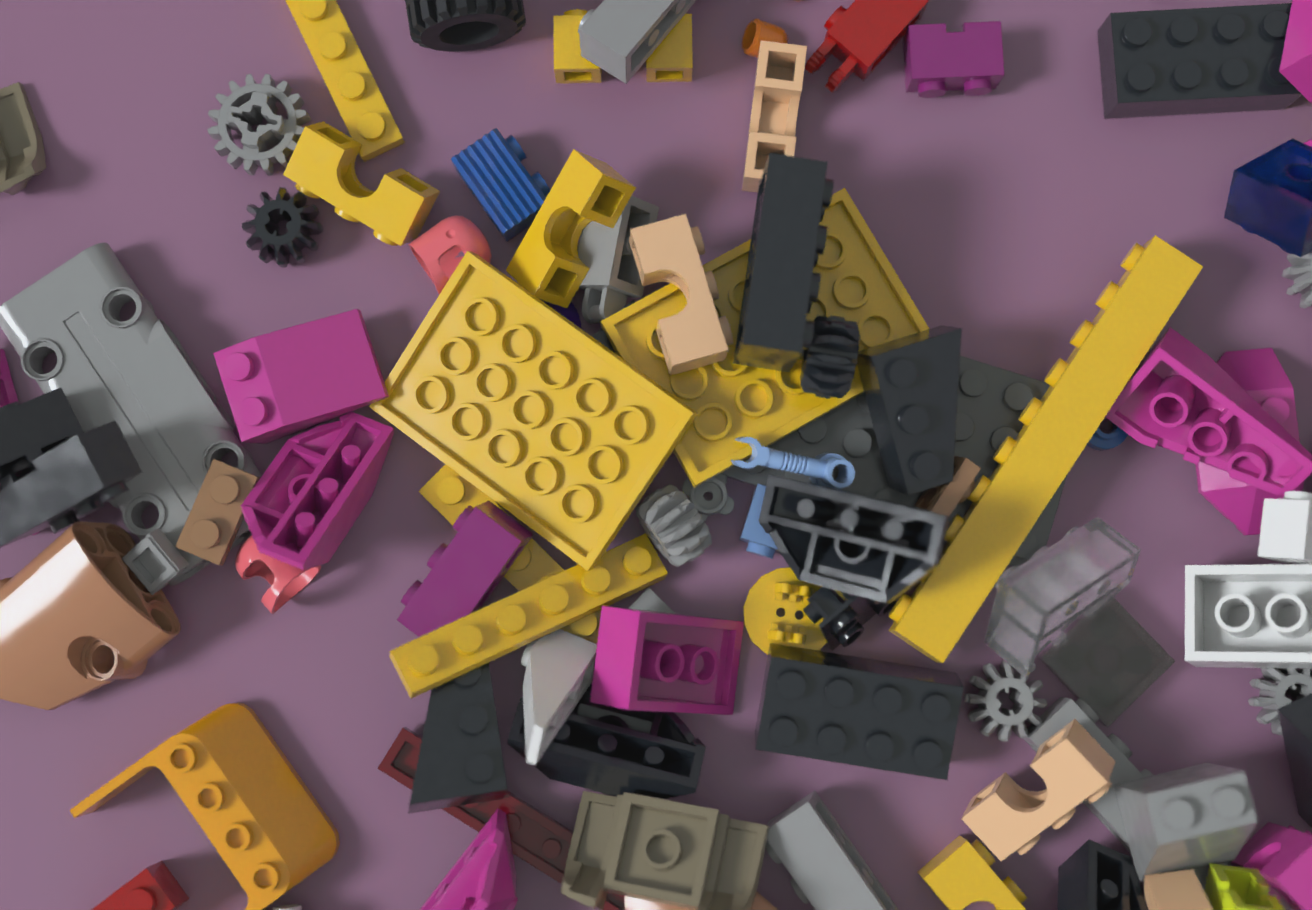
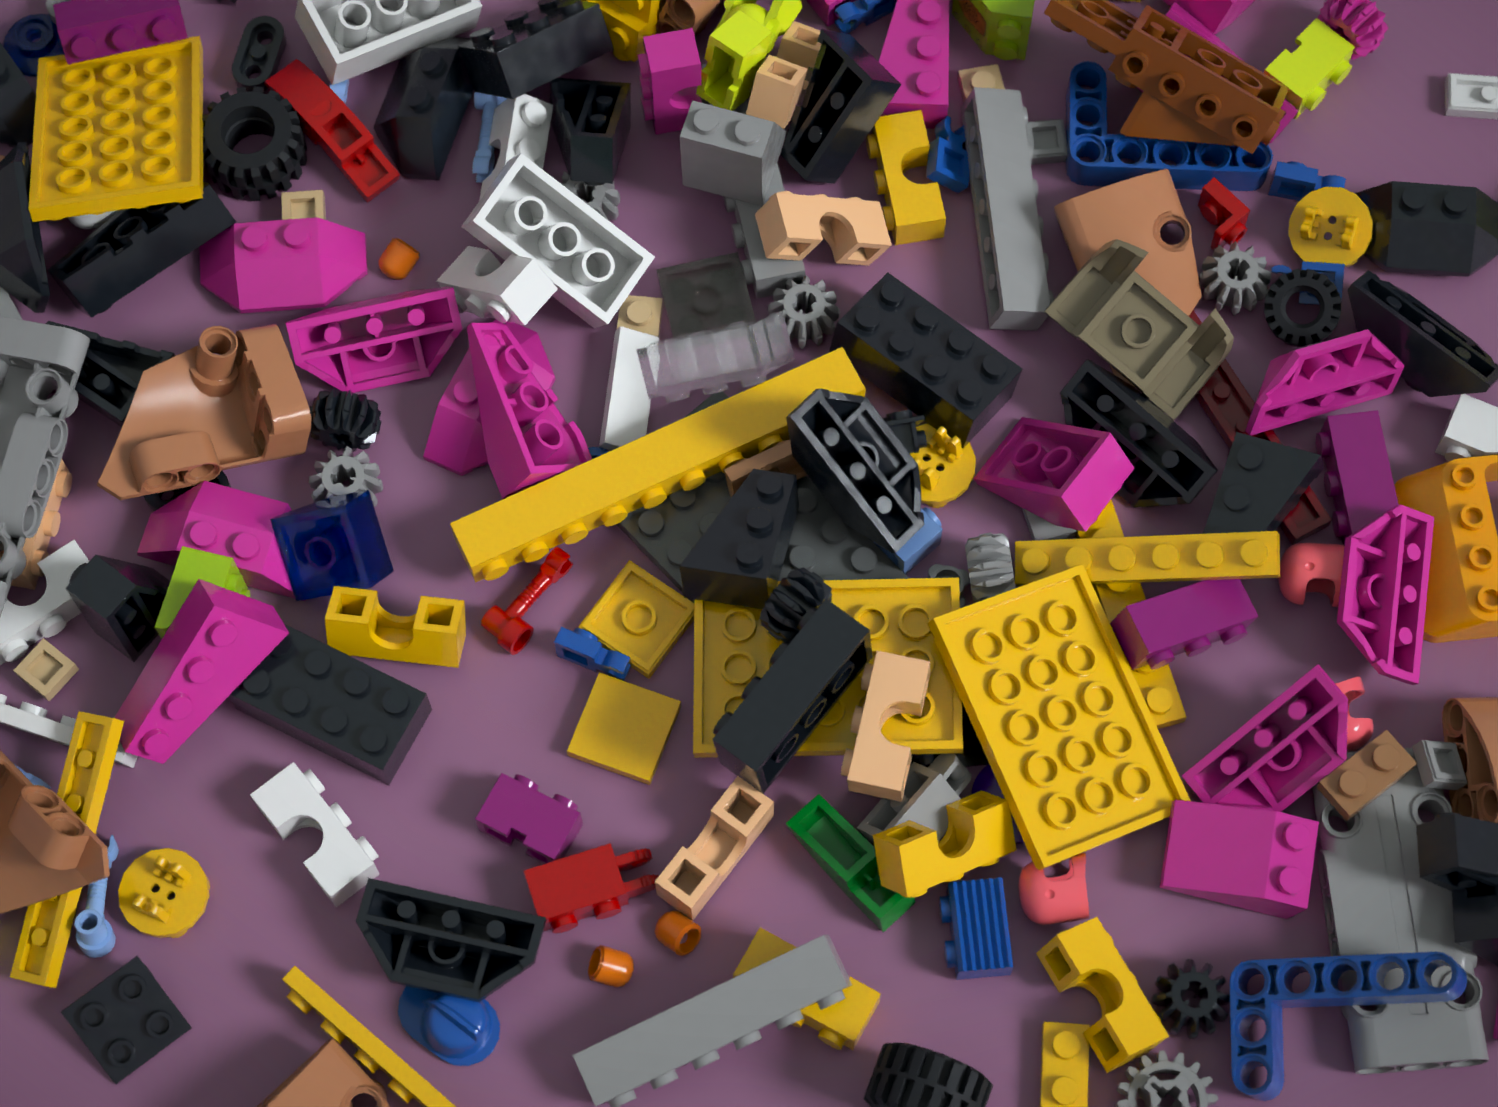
camera: 150 degrees left, 15 degrees down
white slope [521,629,597,765] -> none
light blue brick [730,436,855,489] -> none
none -> yellow arch [325,586,466,668]
none -> red brick [481,546,573,655]
none -> blue plate [554,627,631,681]
none -> yellow tile [567,672,682,785]
none -> yellow tile [578,560,694,679]
none -> white tile [599,326,659,450]
none -> tan plate [617,295,663,337]
none -> green slope [786,794,916,932]
none -> blue beam [1230,951,1467,1101]
none -> coral helmet [1278,543,1345,607]
none -> magenta brick [1316,410,1399,546]
none -> dark pink wedge [1337,505,1434,685]

